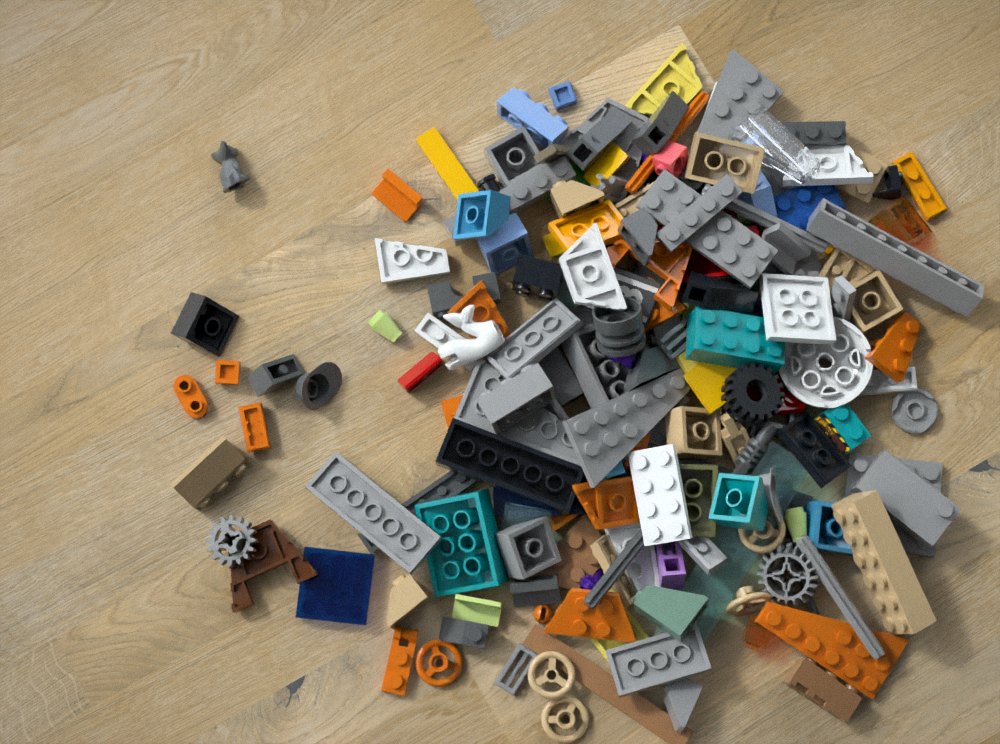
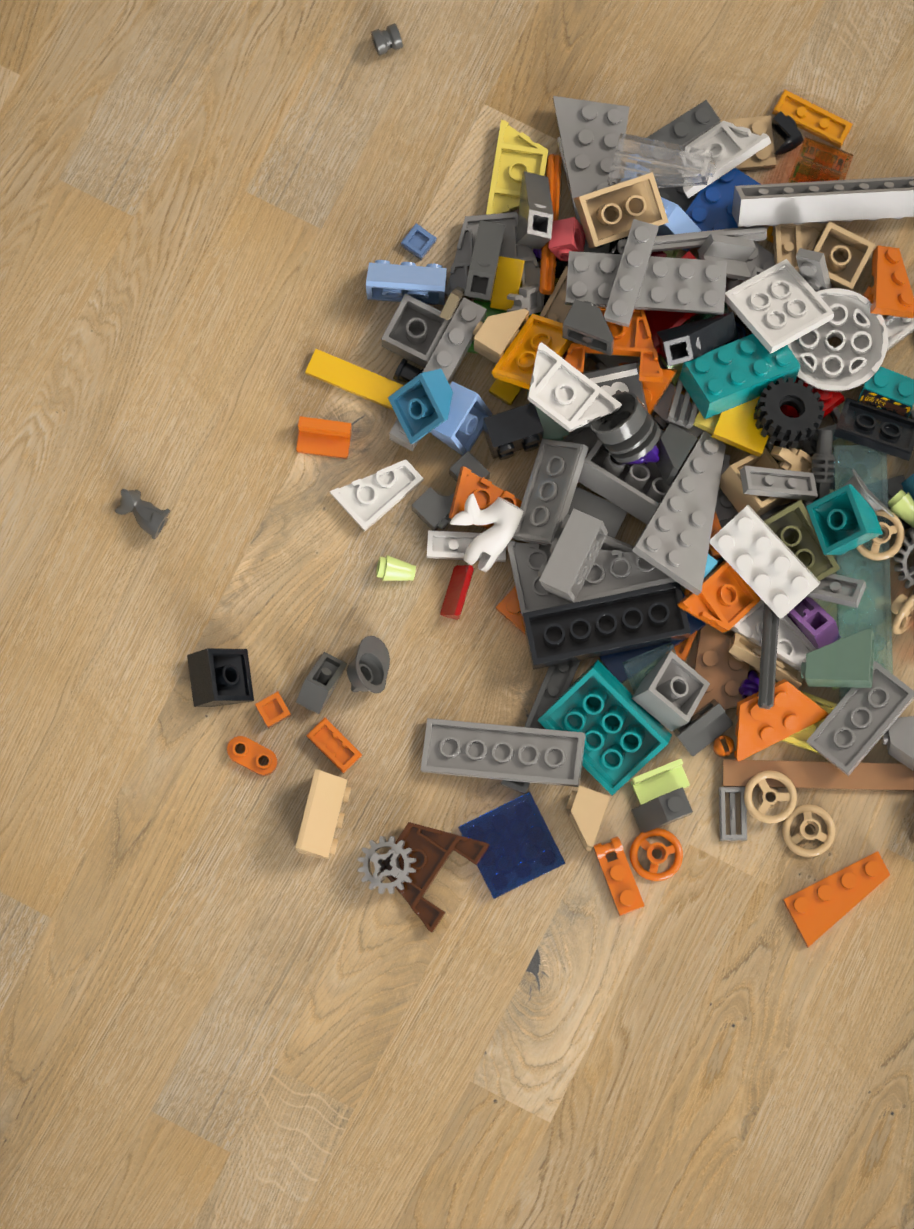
camera: 35 degrees left, 0 degrees up
none -> light grey plate [740,466,818,501]

